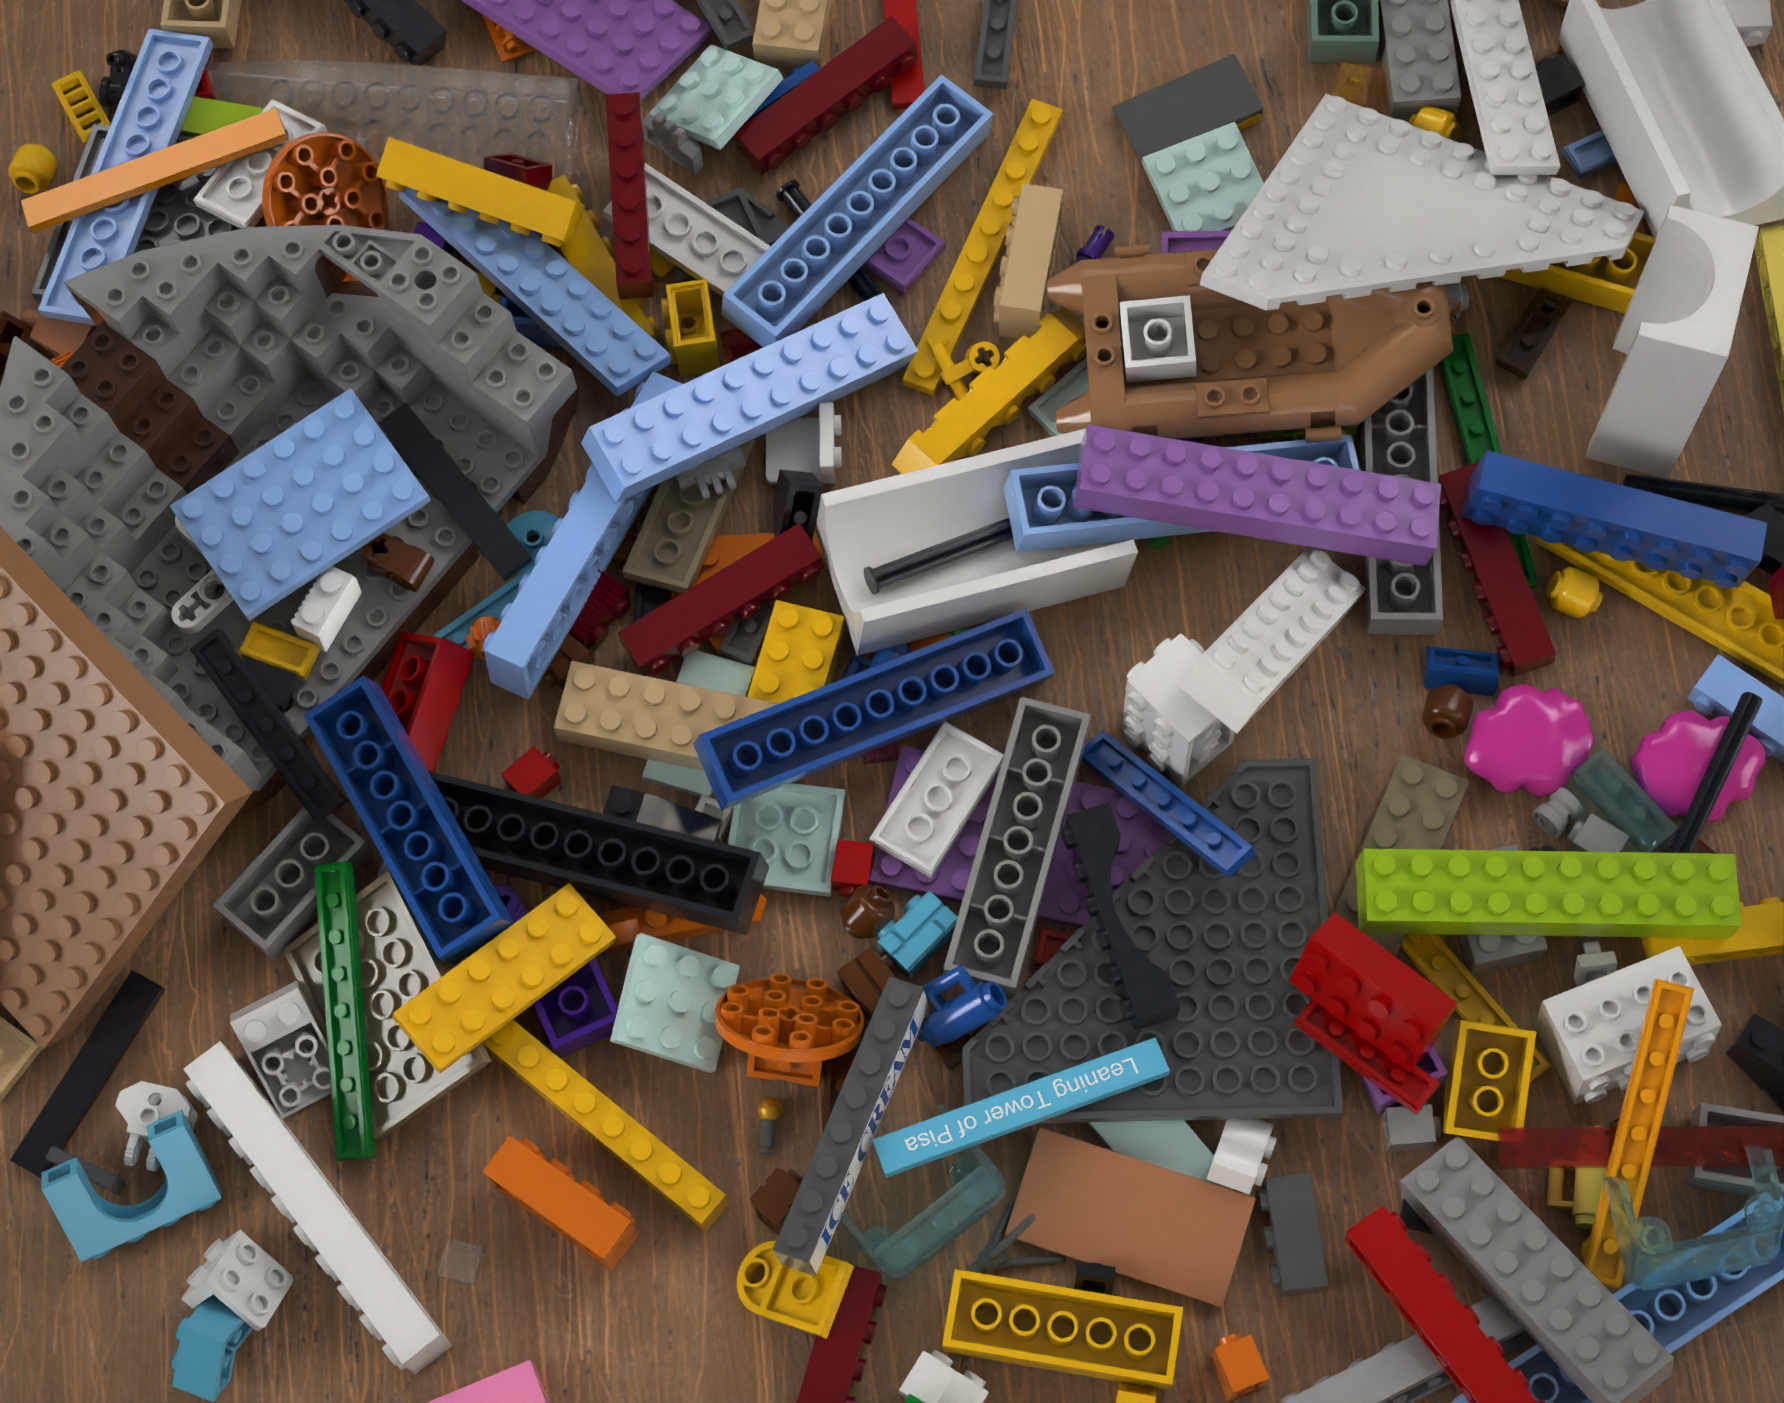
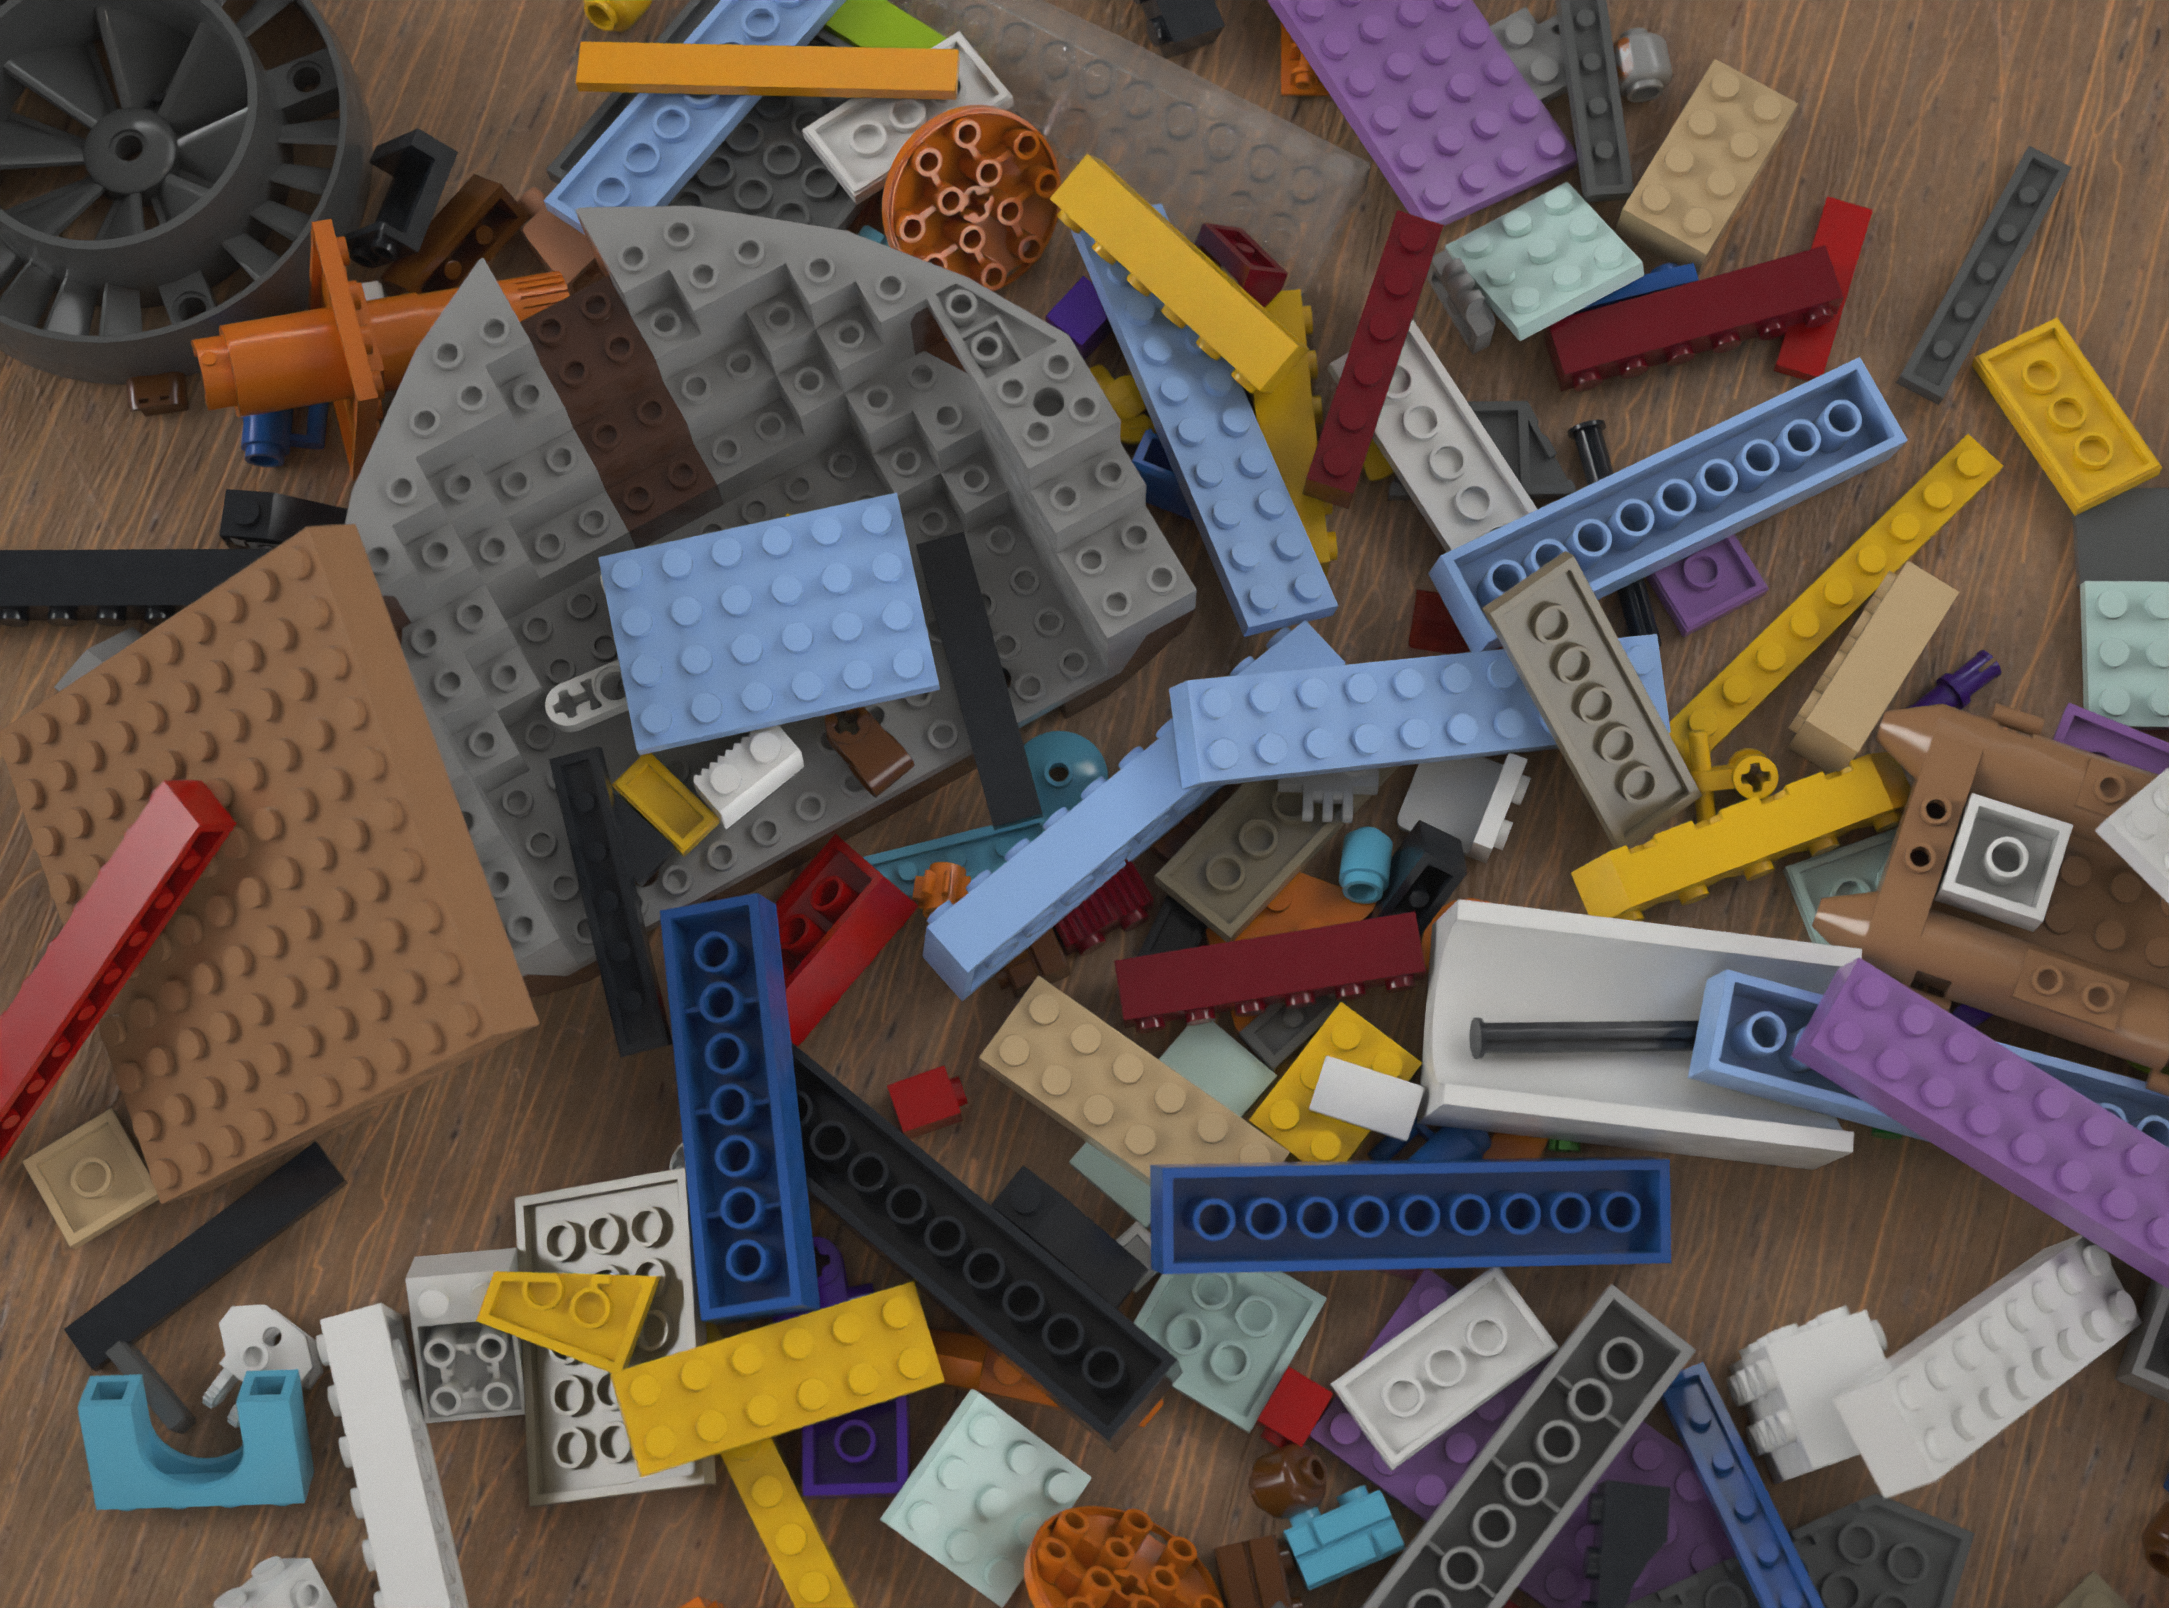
camera: 20 degrees right, 5 degrees up
light grey brick [212,807,373,962] -> none
green tile [314,861,376,1162] -> none
yellow piece [661,279,720,377] -> none
none -> yellow wing [476,1271,661,1373]
none -> white slope [1309,1056,1425,1142]
none -> medium azure brick [1339,826,1393,904]
none -> dark tan plate [1482,551,1702,849]
none -> yellow tile [1972,317,2162,516]

